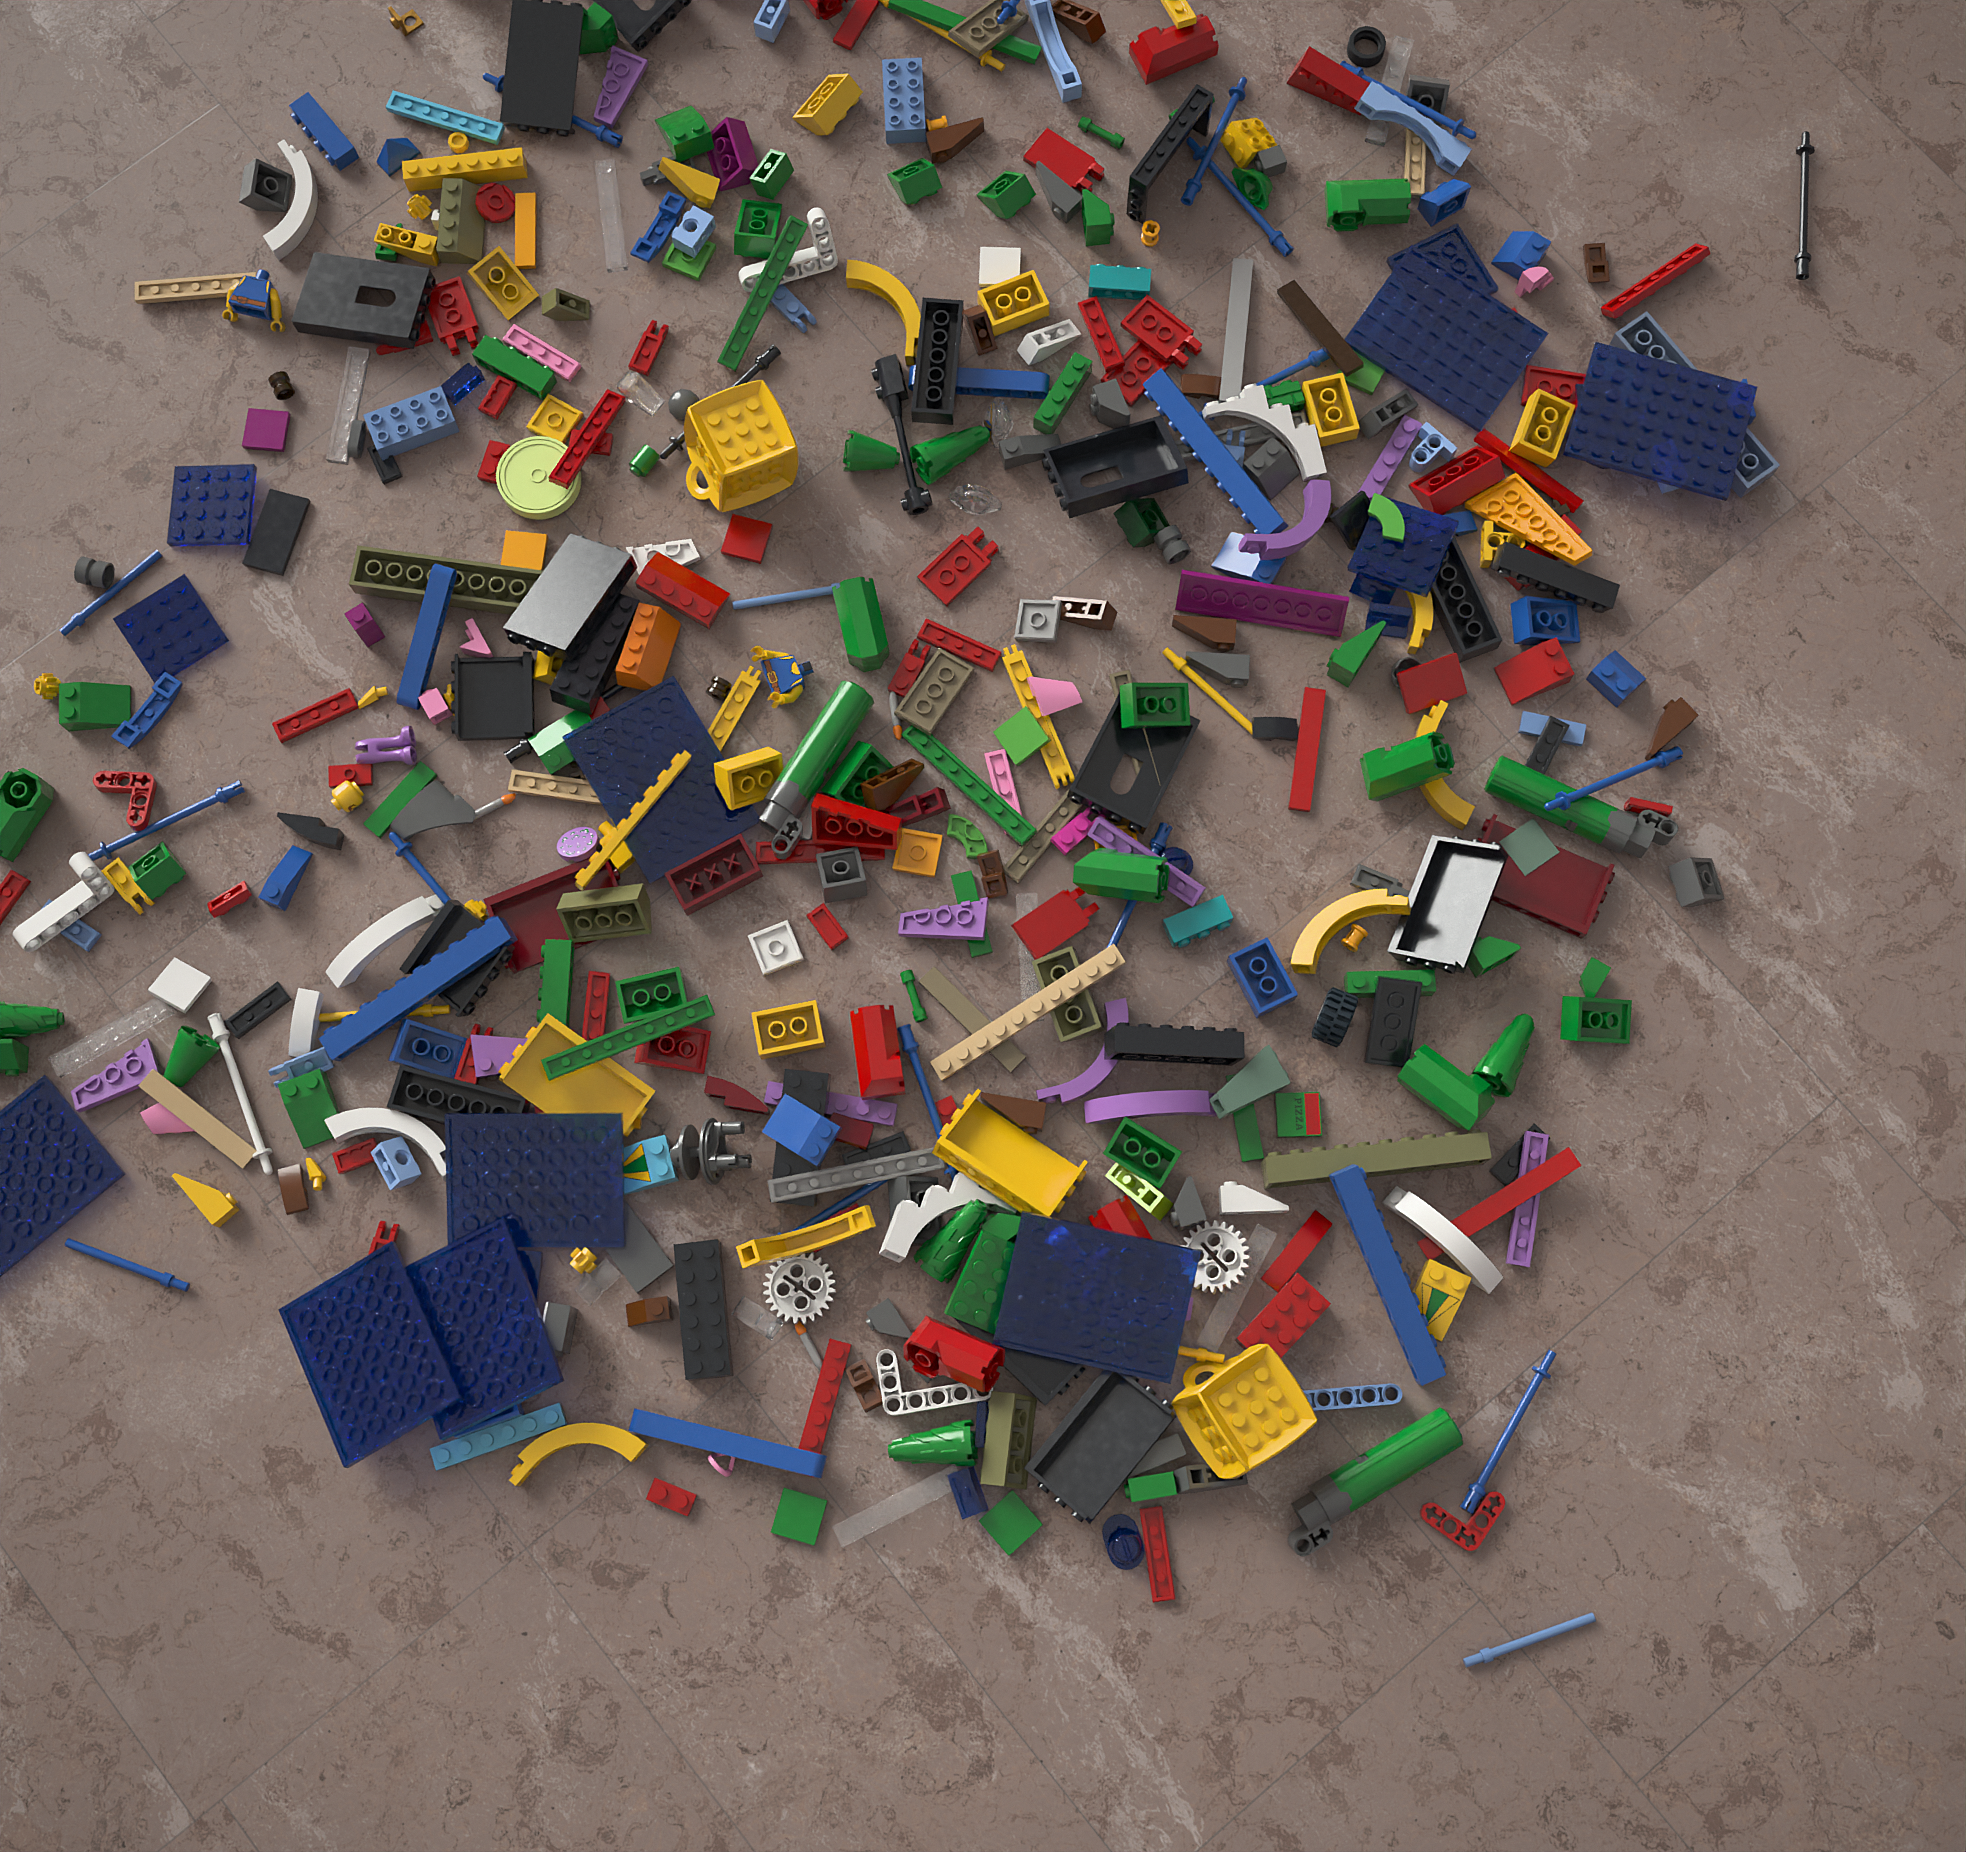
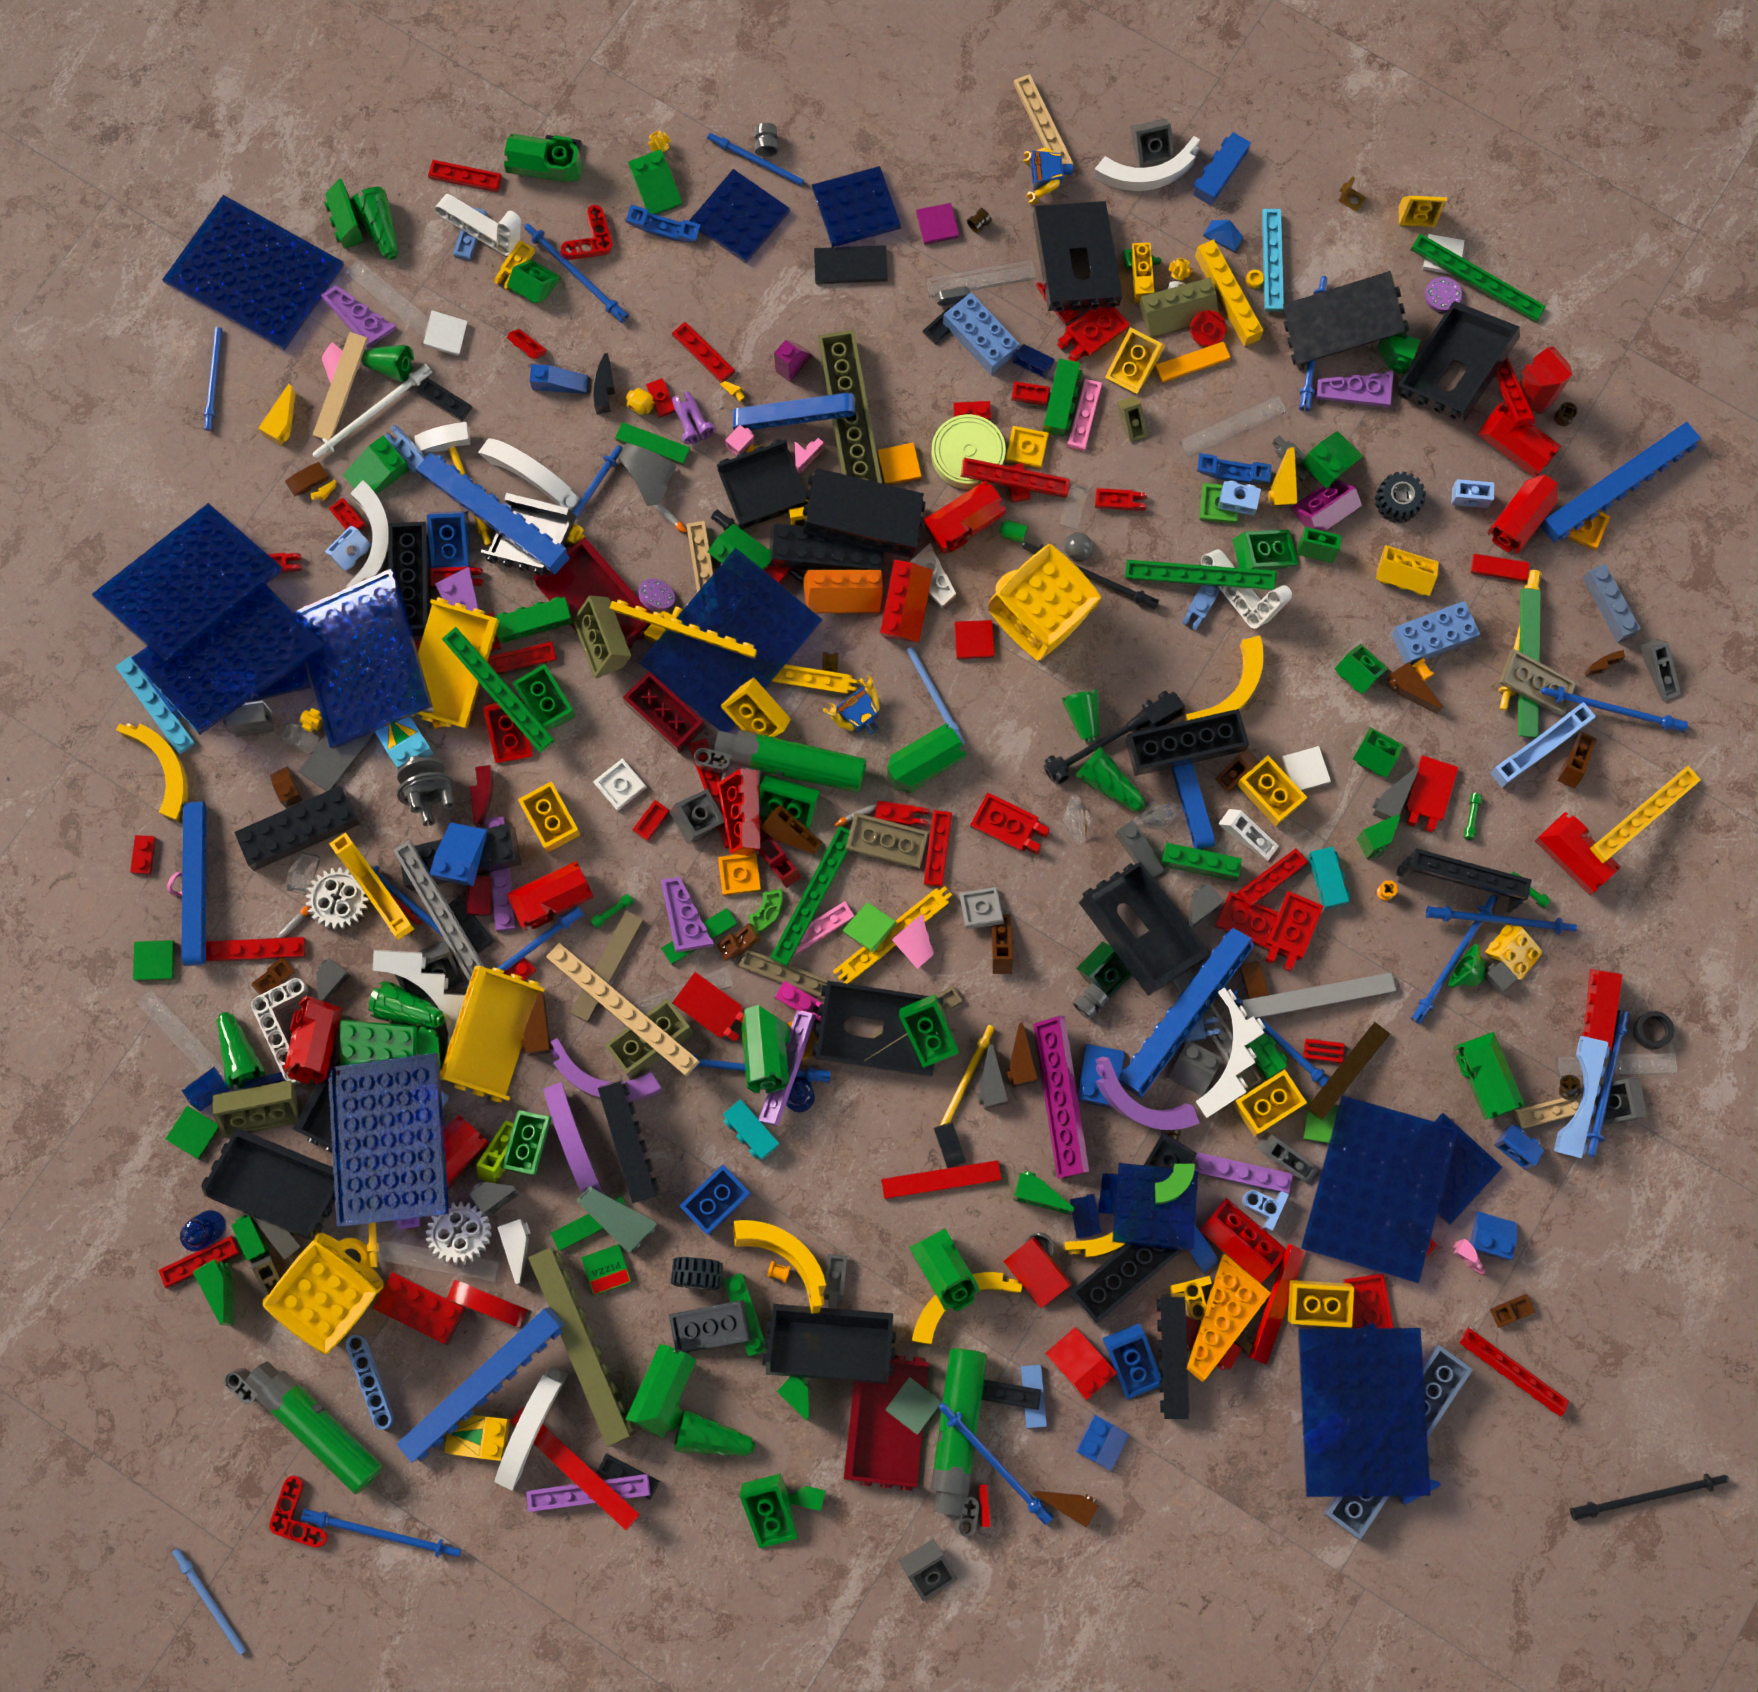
camera: 70 degrees right, 0 degrees up
none -> green slope [193,1259,234,1327]
none -> red brick [923,481,1006,554]
none -> red tile [1303,1038,1345,1063]
none -> black wheel [1375,471,1426,523]
none -> dark brown wheel [1559,1075,1580,1100]

